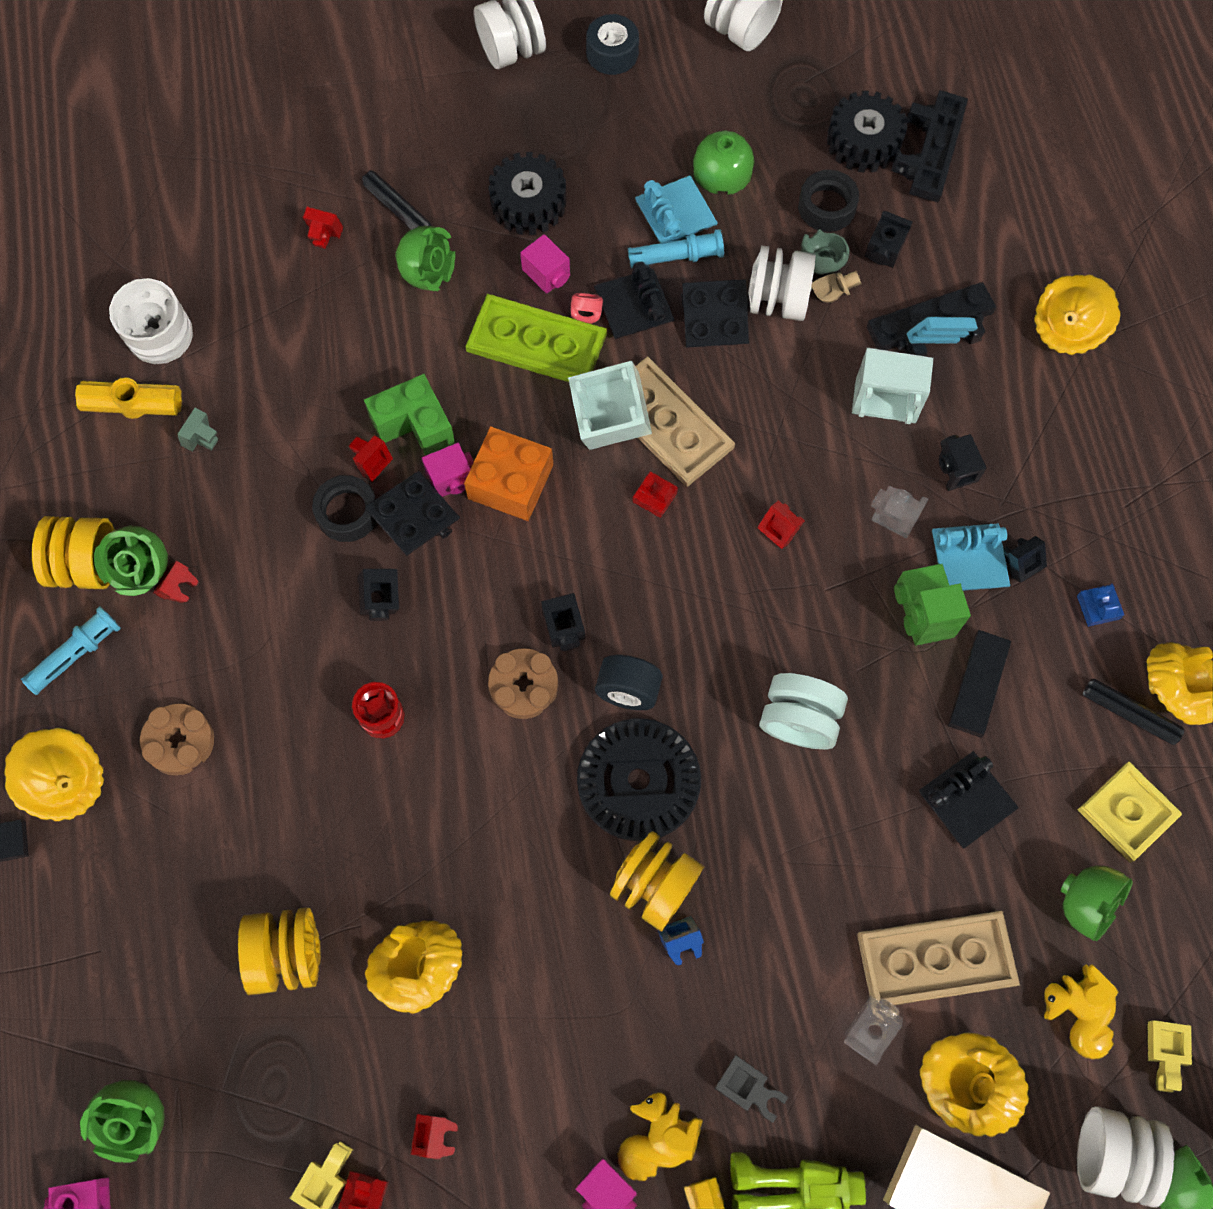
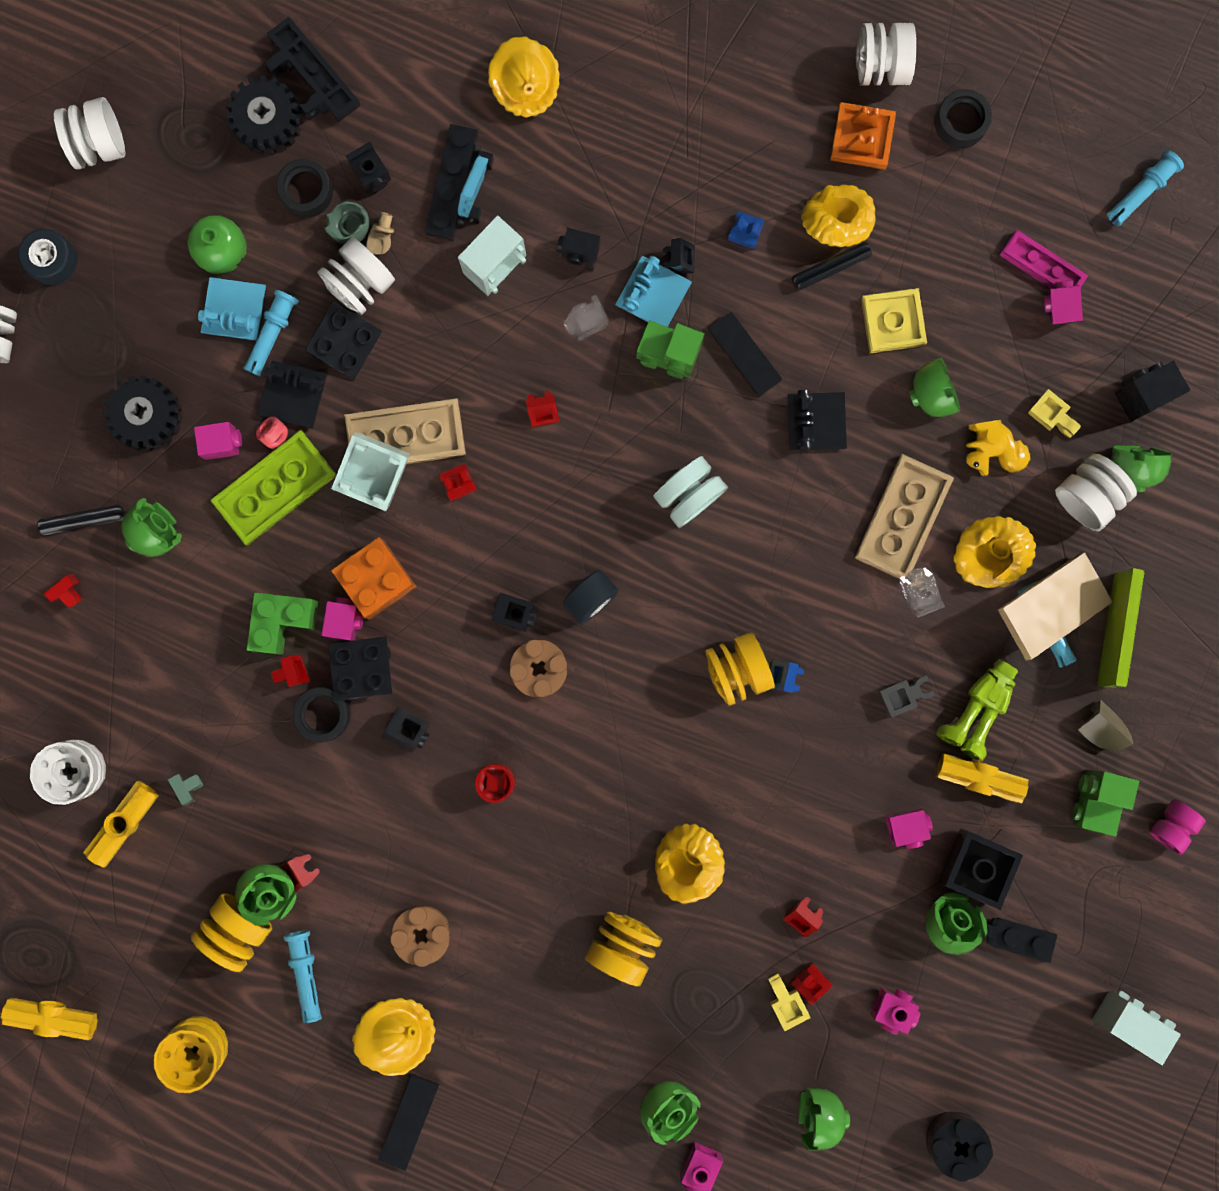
camera: 55 degrees left, 15 degrees up
black piece [577,718,701,842] -> none
yellow animal [618,1092,703,1181] -> none

